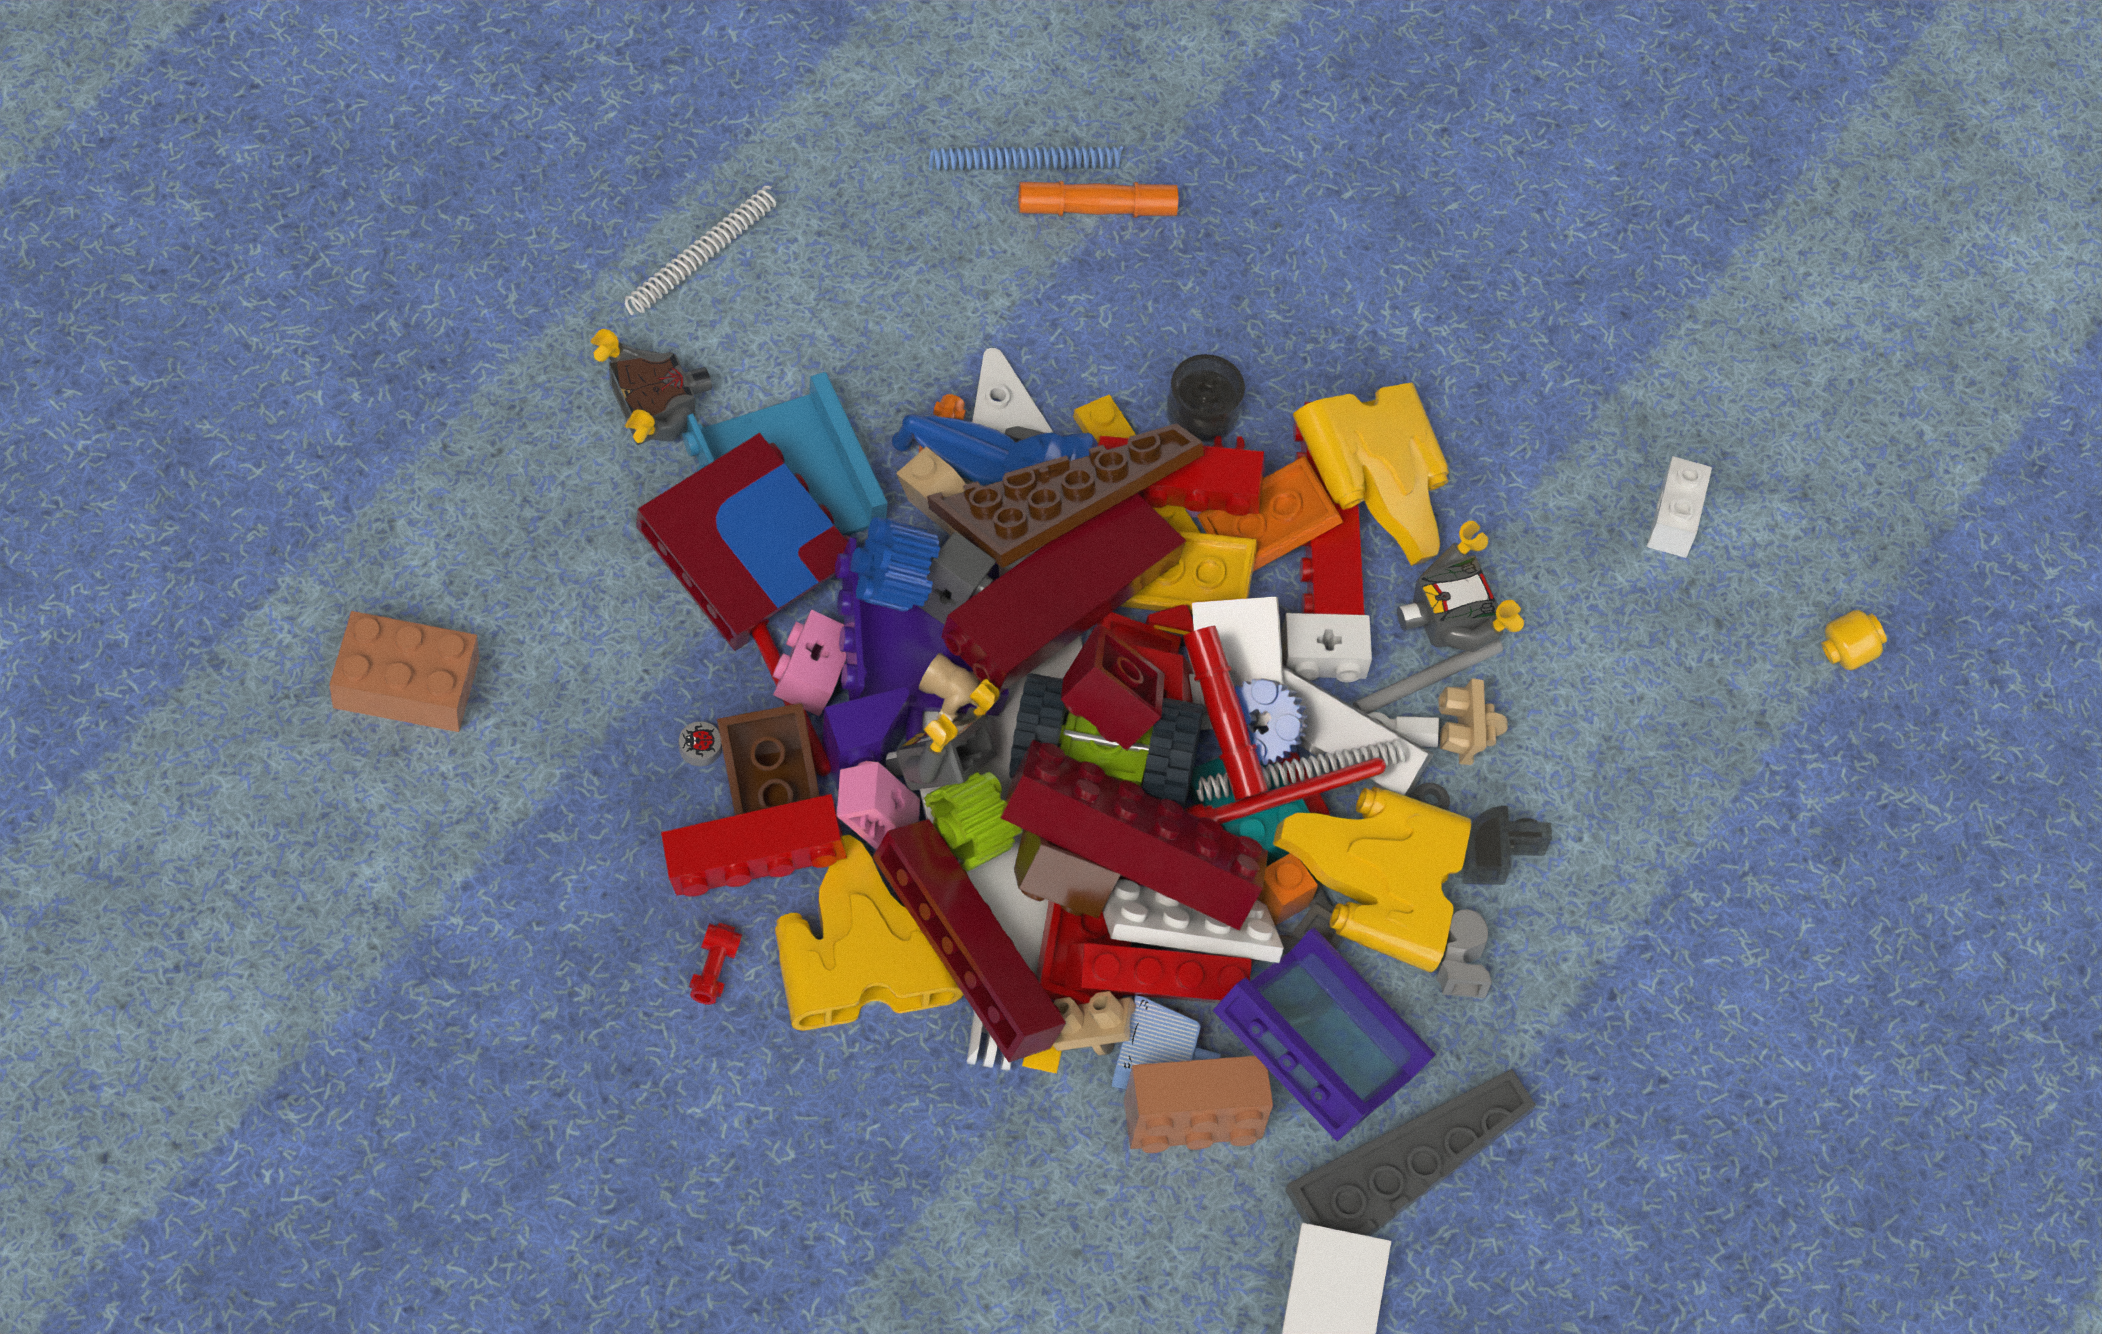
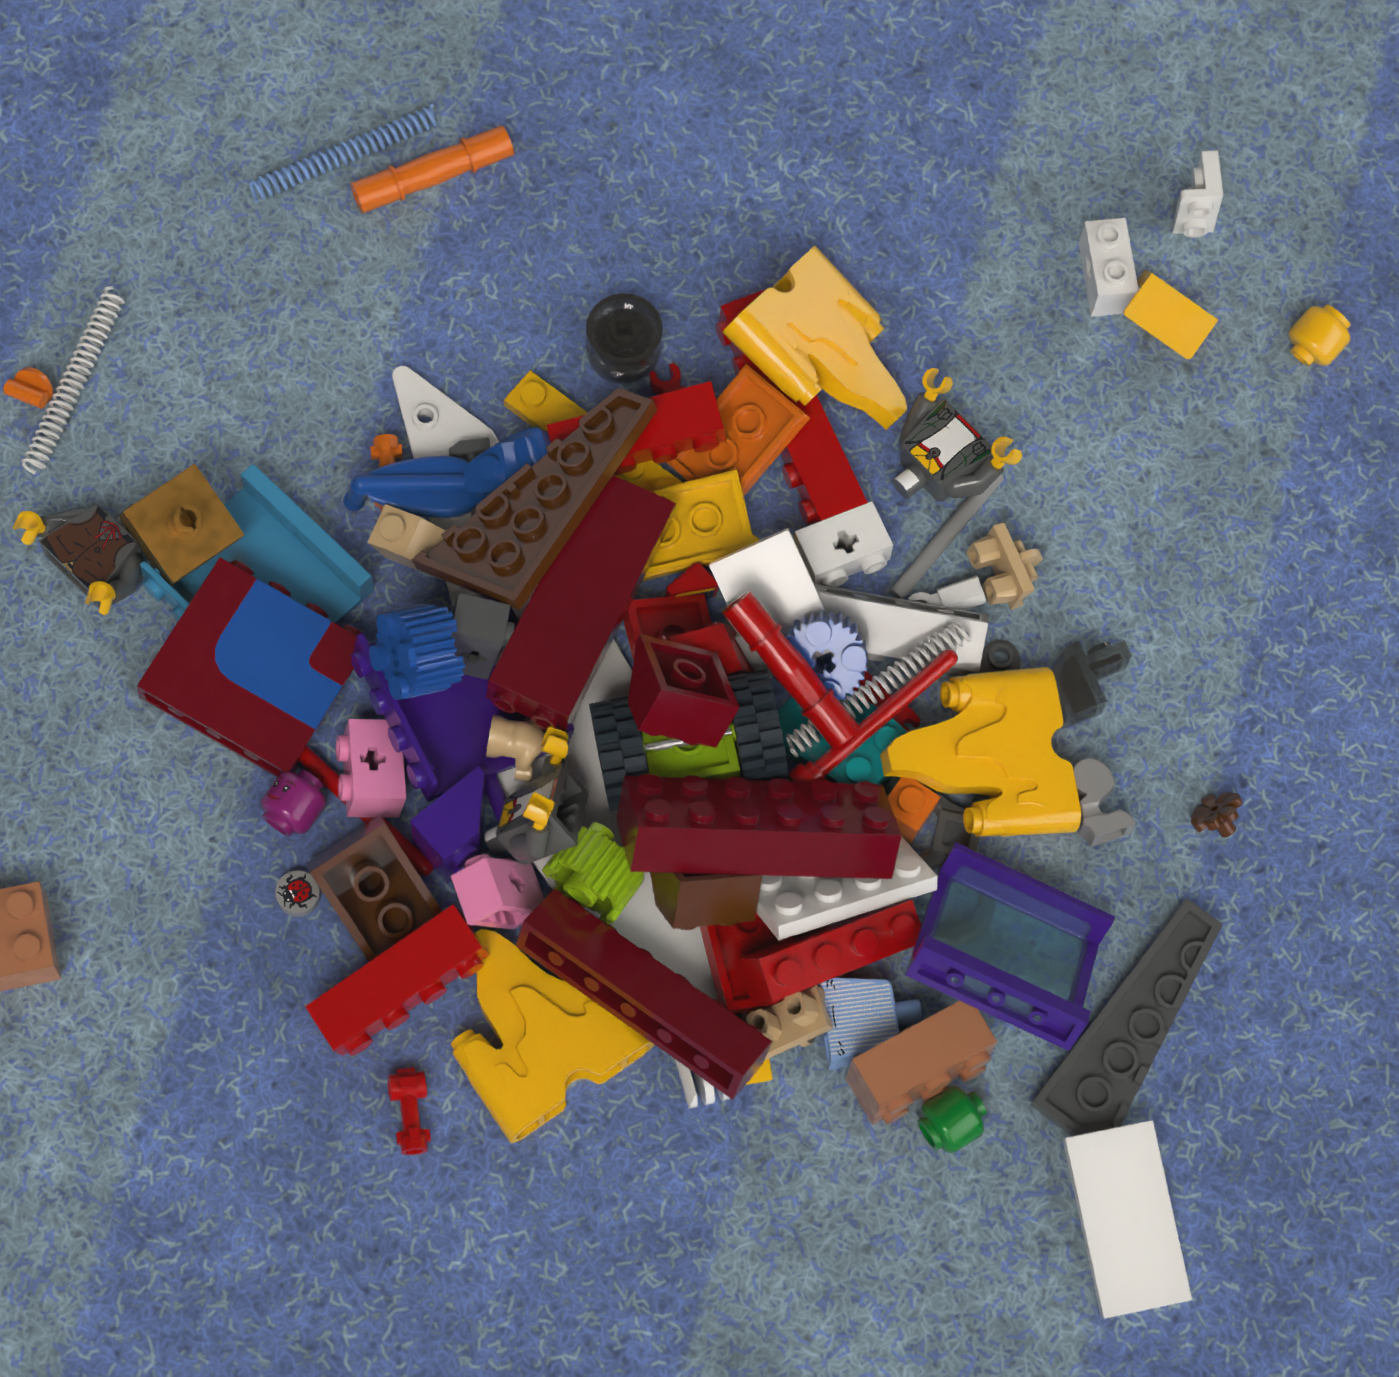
camera: 20 degrees left, 10 degrees up
none -> orange plate [3,367,53,409]
none -> pearl gold brick [120,464,244,586]
none -> magenta head [261,770,326,837]
none -> green head [917,1086,987,1153]
none -> yellow panel [1123,270,1218,359]
none -> white bracket [1172,151,1223,238]
none -> reddish brown plant [1191,792,1243,837]

